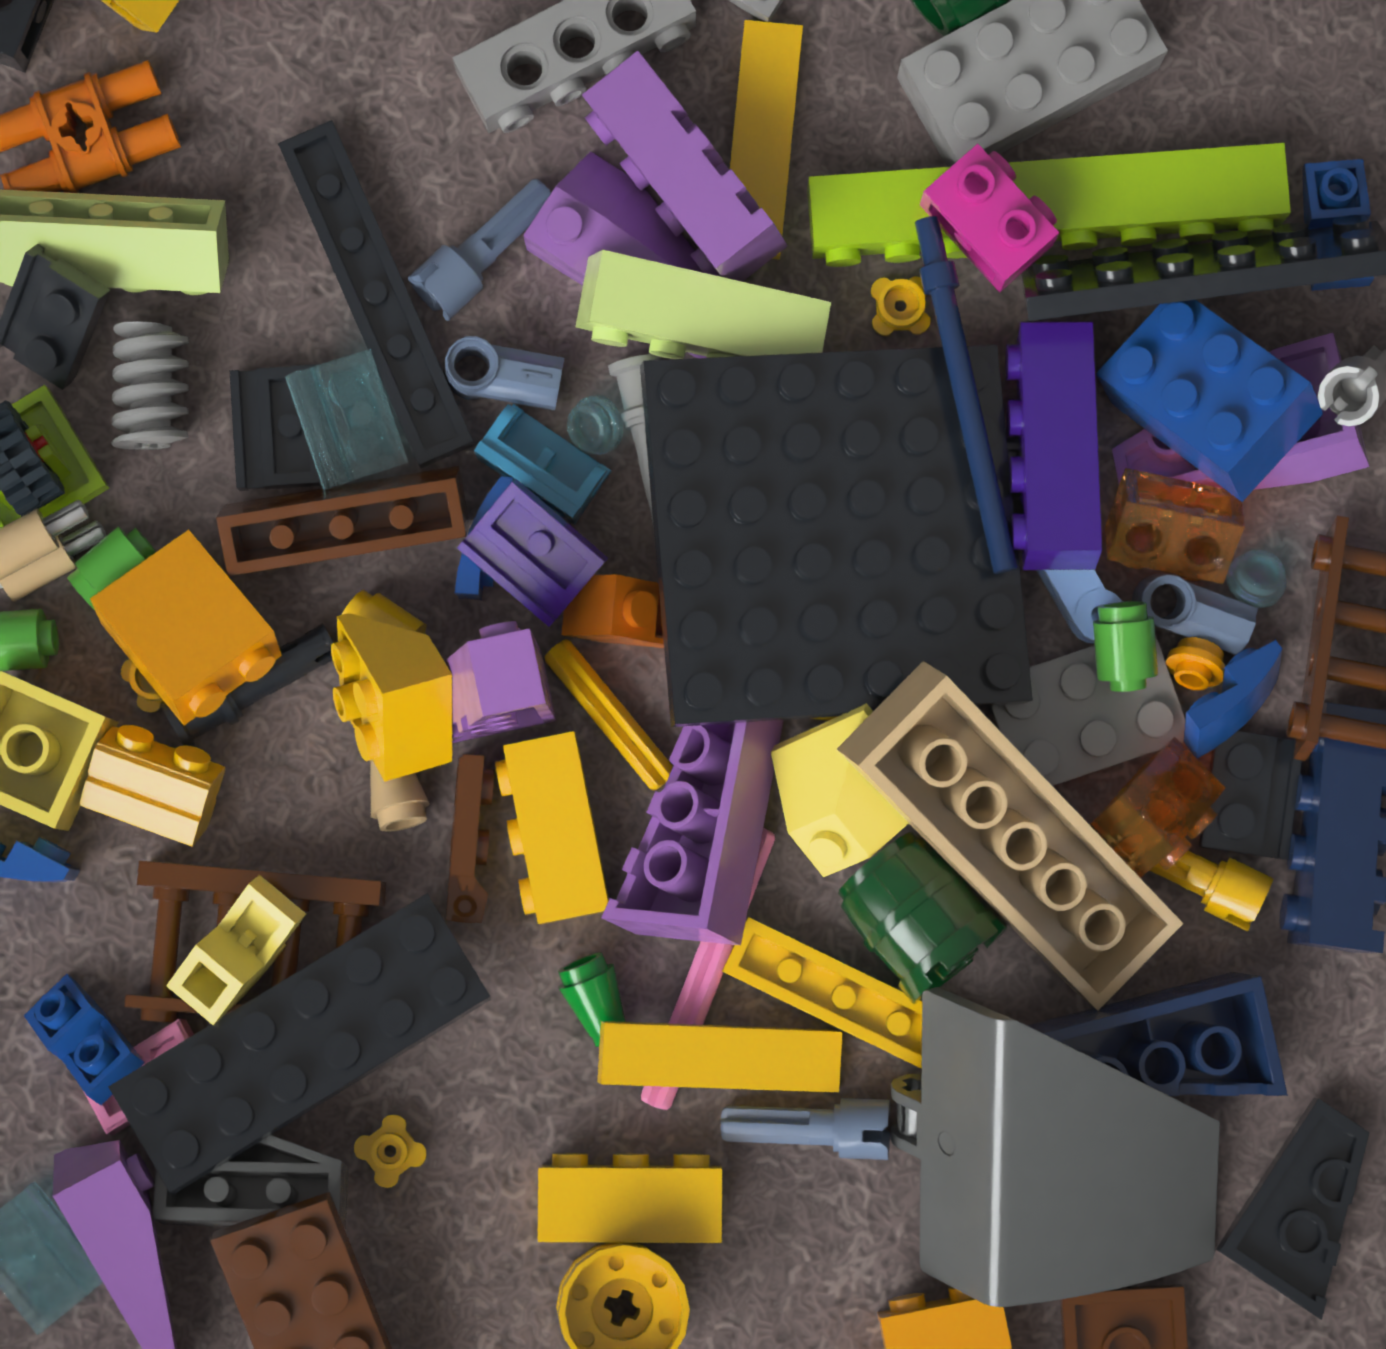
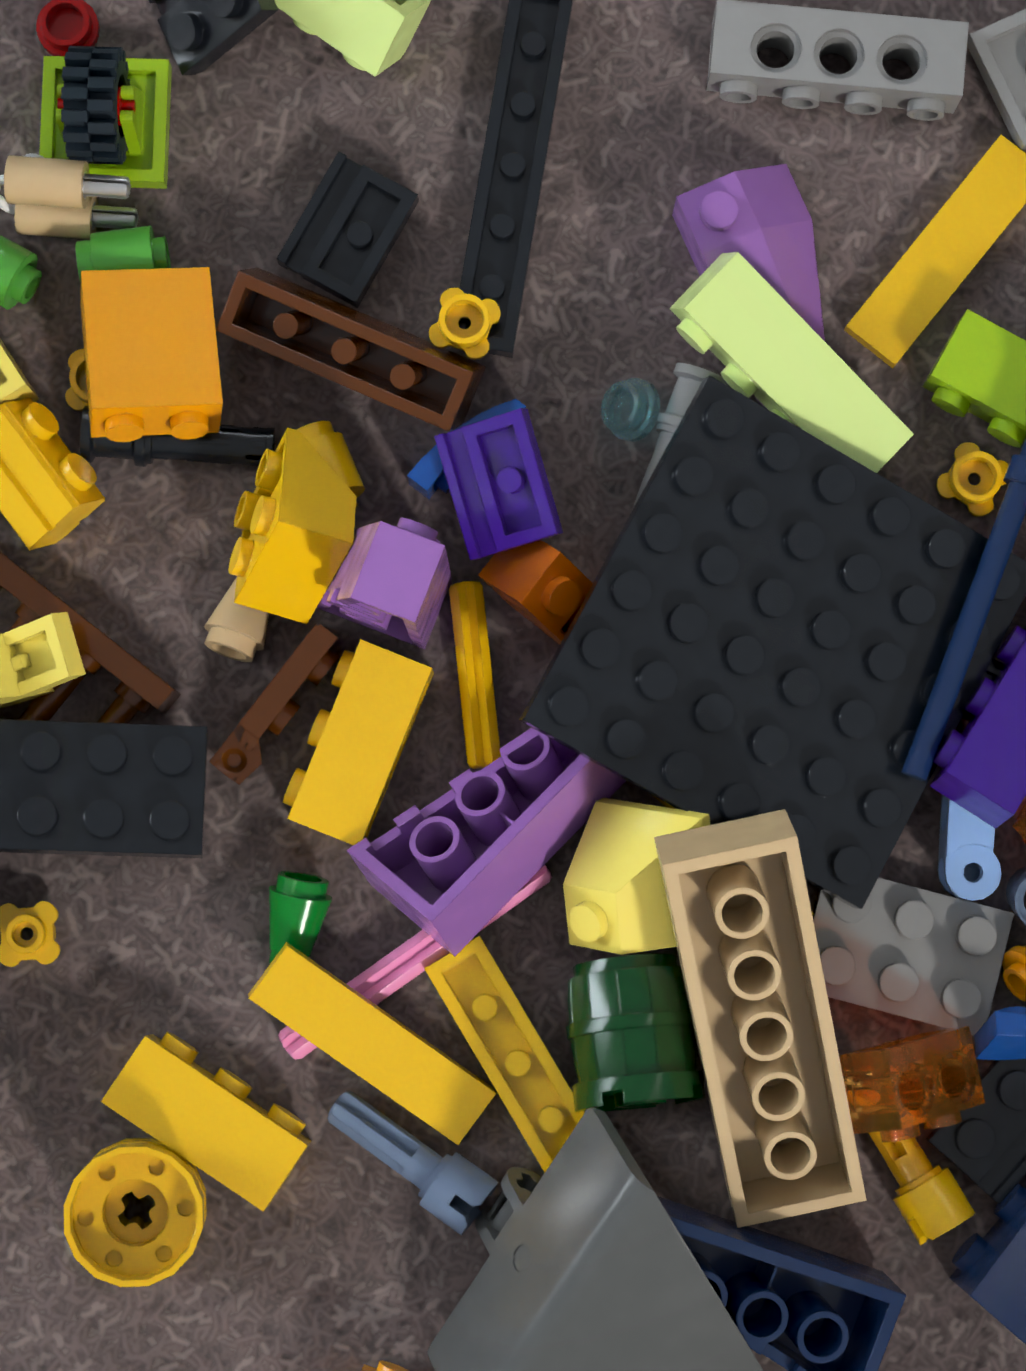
camera: 35 degrees right, 0 degrees up
light grey piece [111,321,190,450] -> none
clear light blue plate [285,349,408,490] -> none
sand blue piece [408,179,551,321] -> none
sand blue piece [445,336,564,411] -> none
dark azure hinge [474,404,612,525] -> none
medium lavender wedge [582,51,788,282] -> none
bright green brick [1093,601,1158,692] -> none
none -> yellow plate [429,288,501,360]

